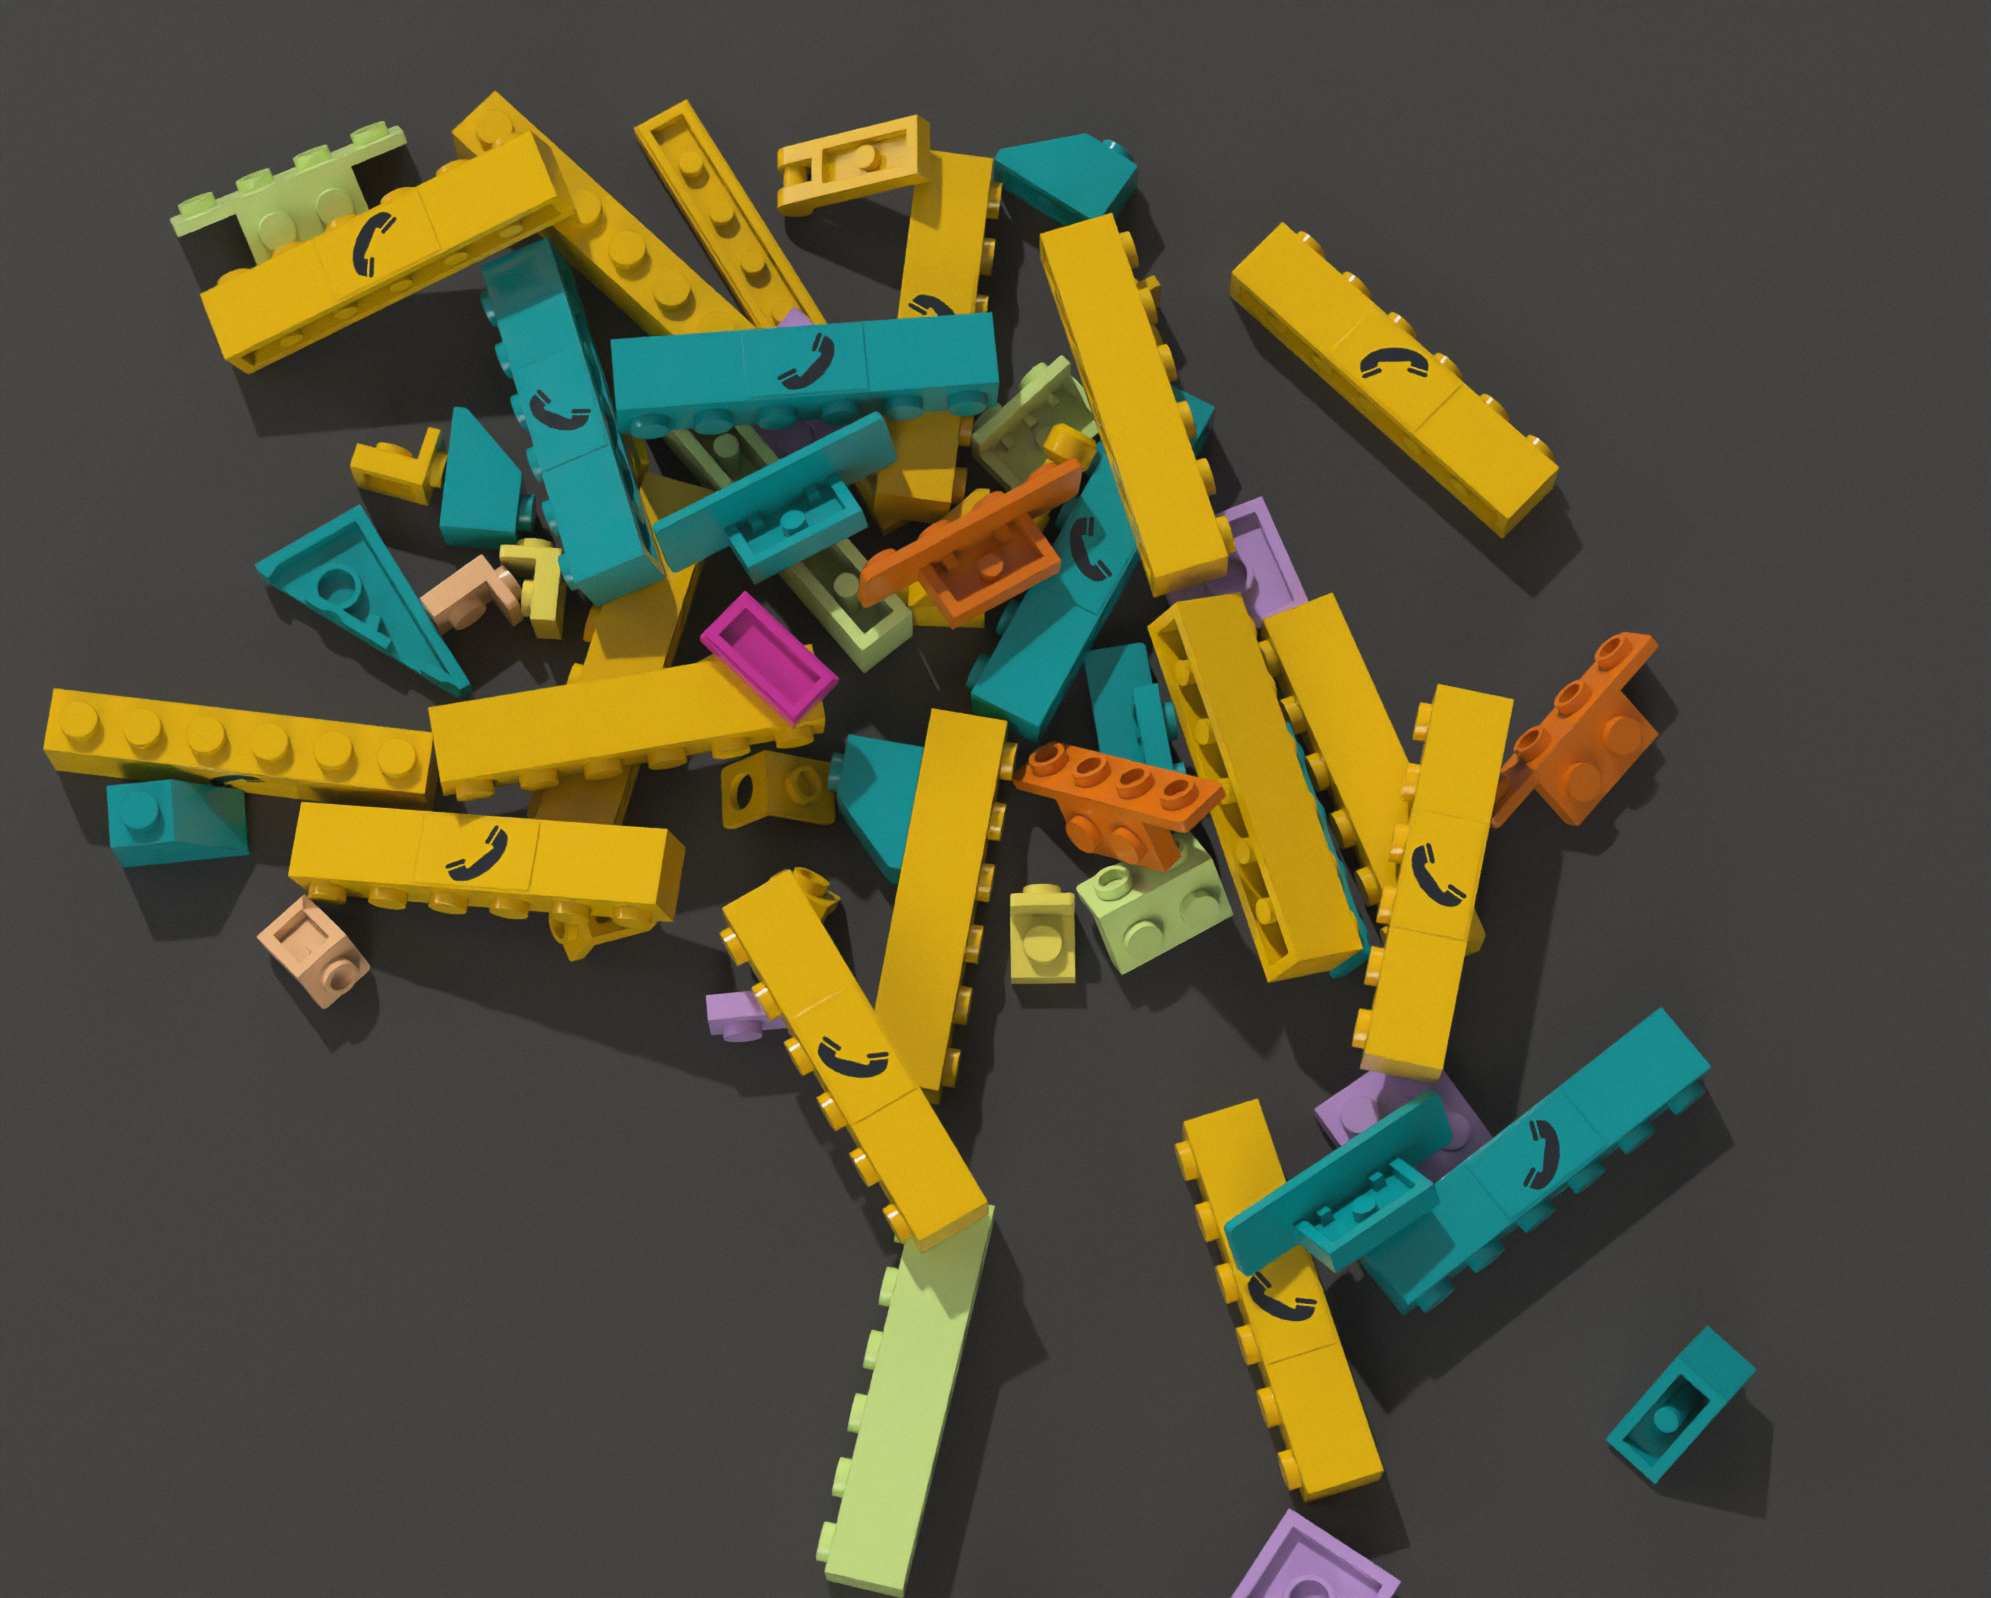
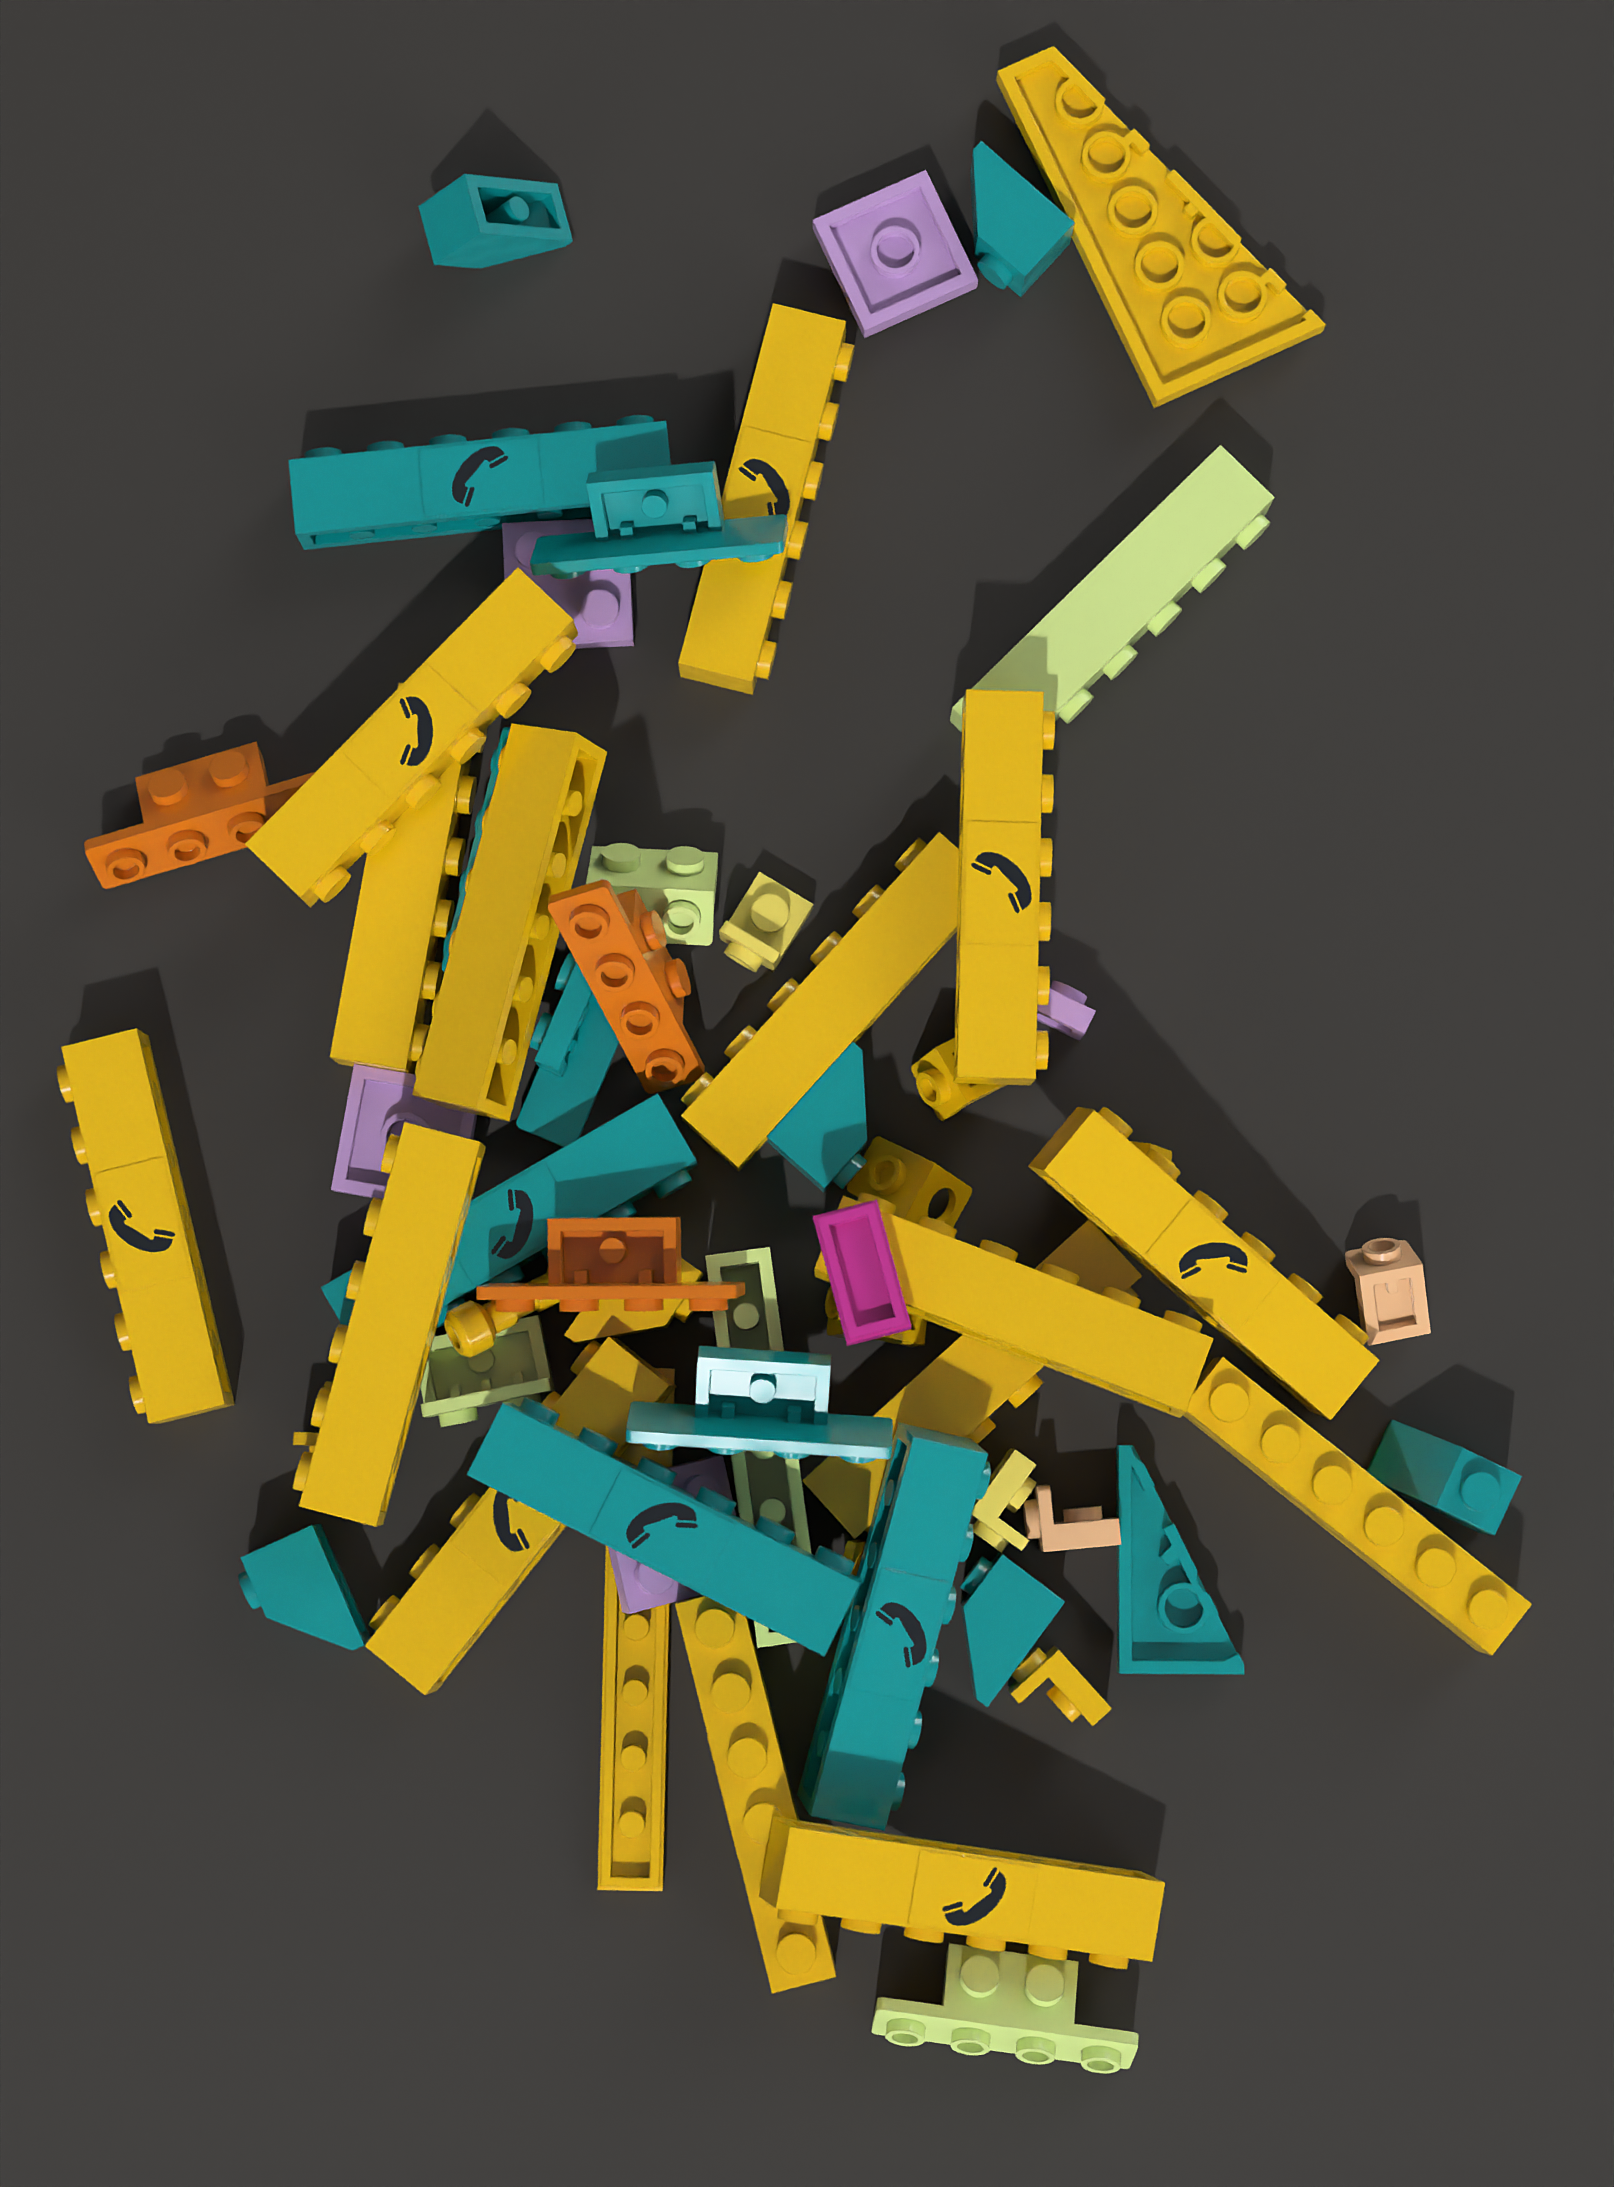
camera: 150 degrees left, 10 degrees up
yellow plate [777,115,930,217] -> none

